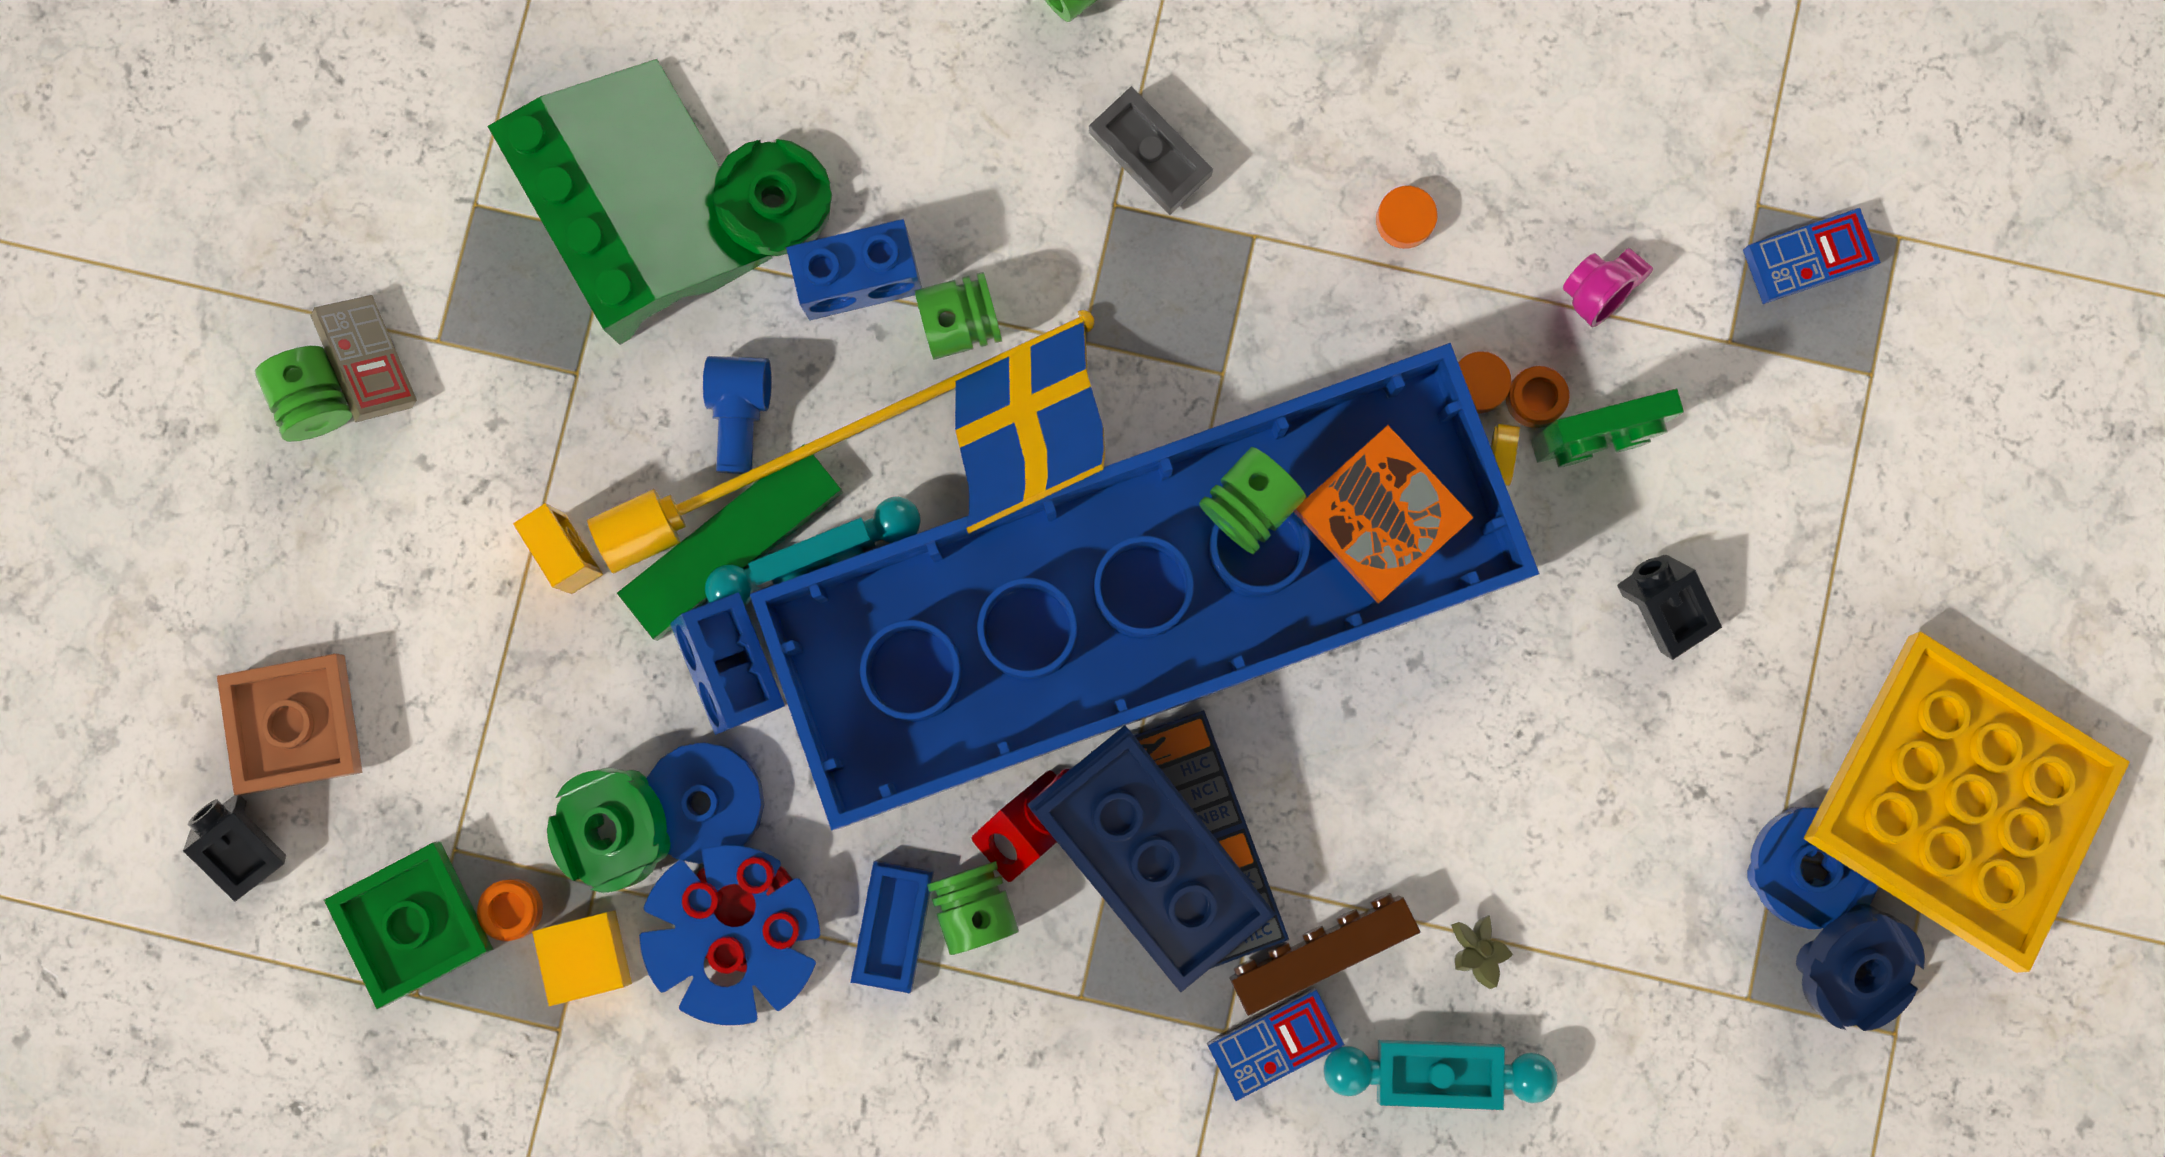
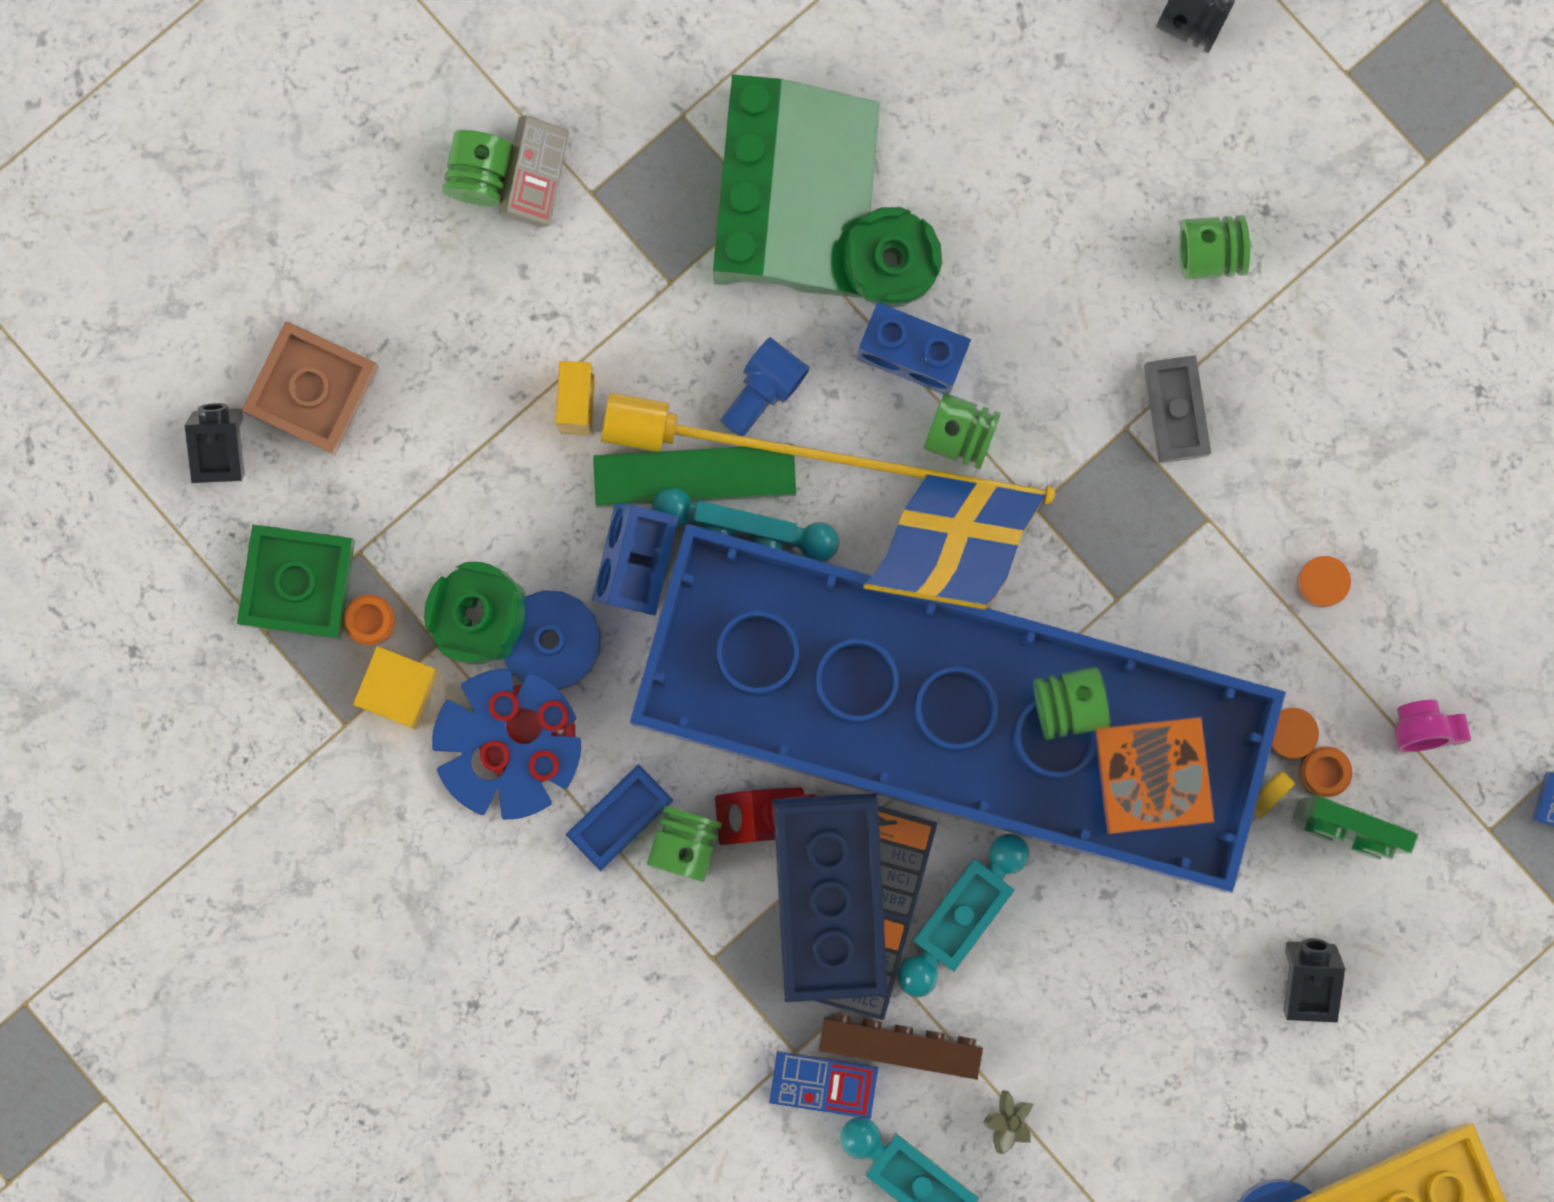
camera: 30 degrees right, 0 degrees up
none -> teal plate [897,833,1030,997]

